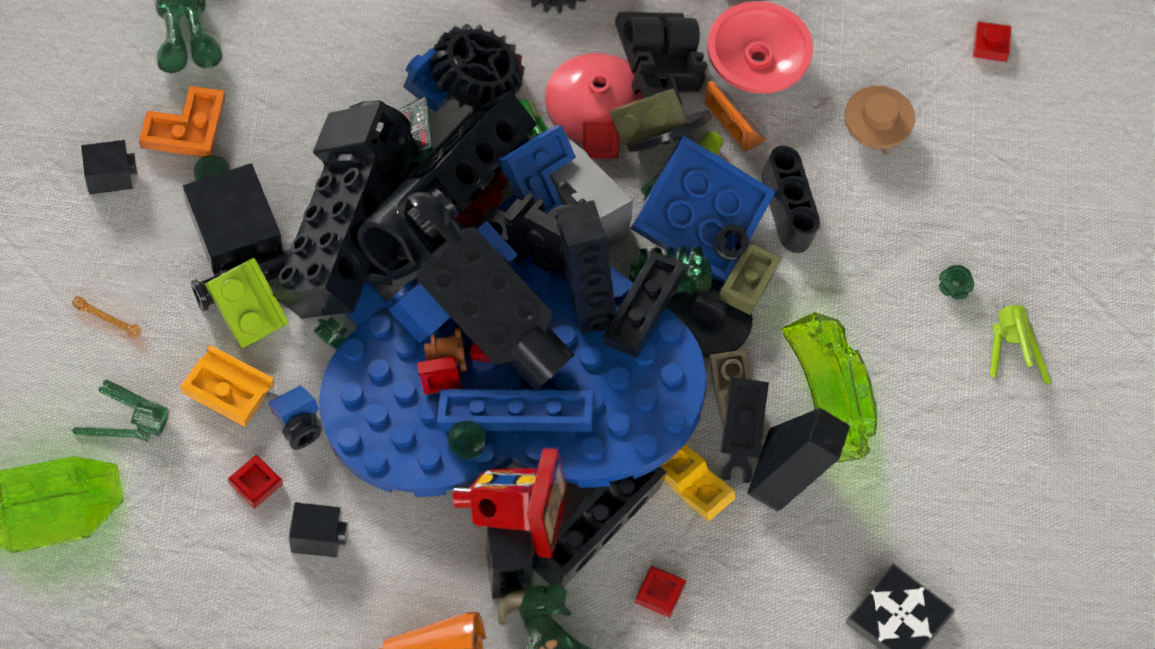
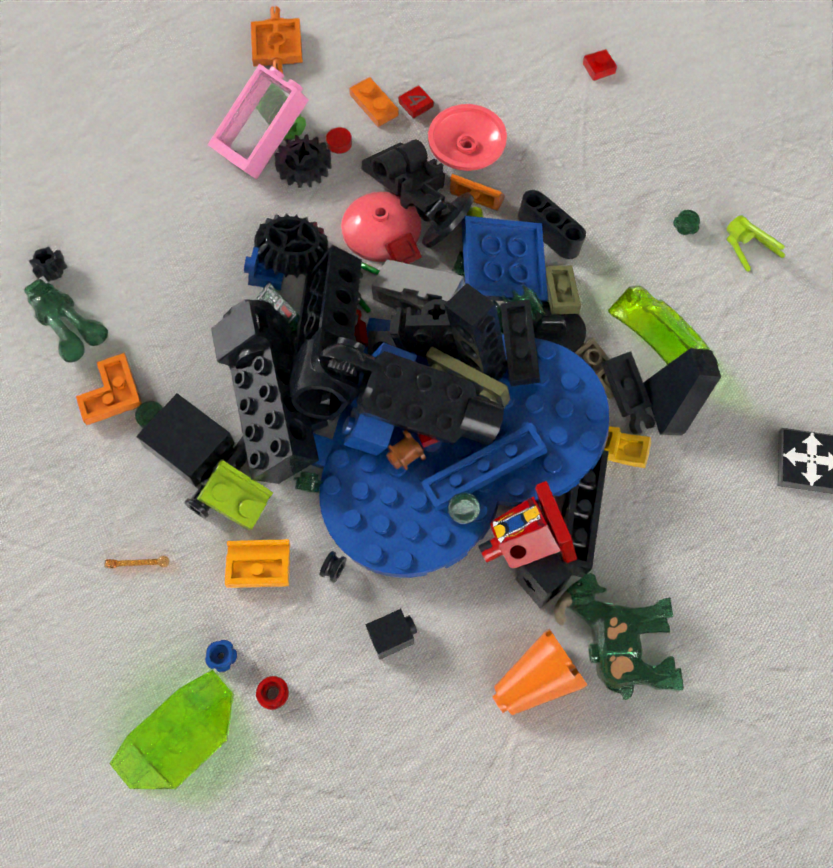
camera: 25 degrees left, 5 degrees up
clear green plant [72,379,169,442] -> none
black brick [81,140,138,195] -> none
red tile [228,454,283,509] -> none
blue tile [268,385,319,426] -> none
red tile [417,356,462,395] -> none
blue plate [499,125,576,214] -> none
olive plate [609,88,688,145] -> none
red tile [635,565,686,618] -> none
black bush [712,225,749,261] -> none
medium nougat piece [844,86,915,156] -> none
none -> blue plate [205,640,237,672]
none -> red plate [256,676,289,710]
none -> olive plate [425,347,510,408]

